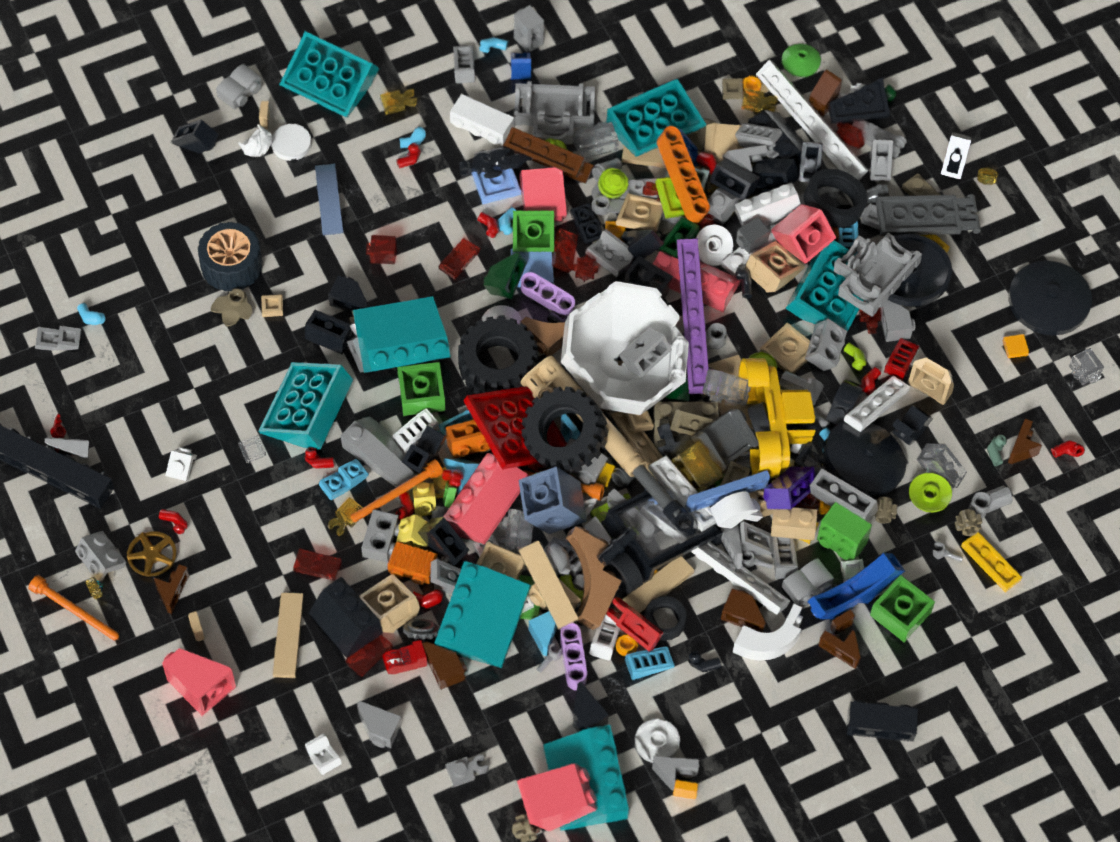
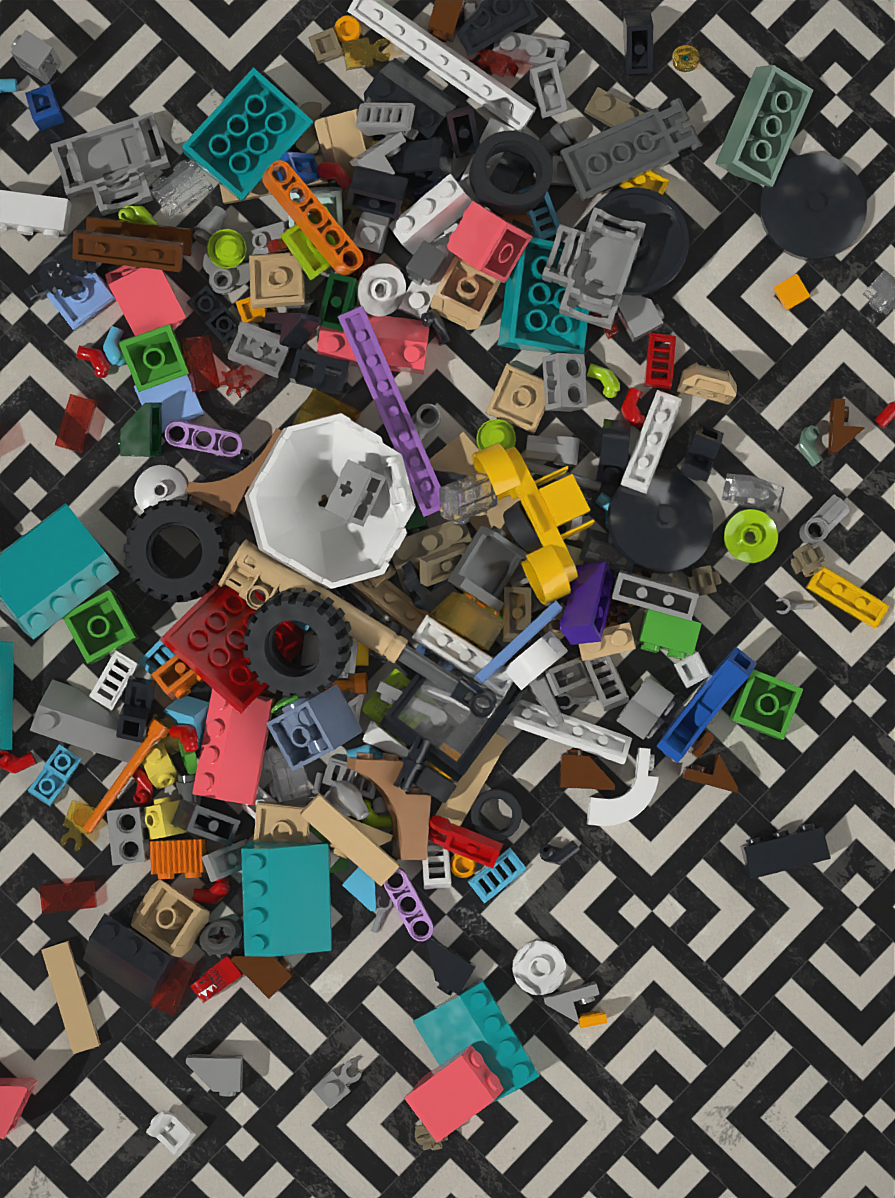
camera: 20 degrees left, 25 degrees up
none -> sand green slope [715,65,813,187]

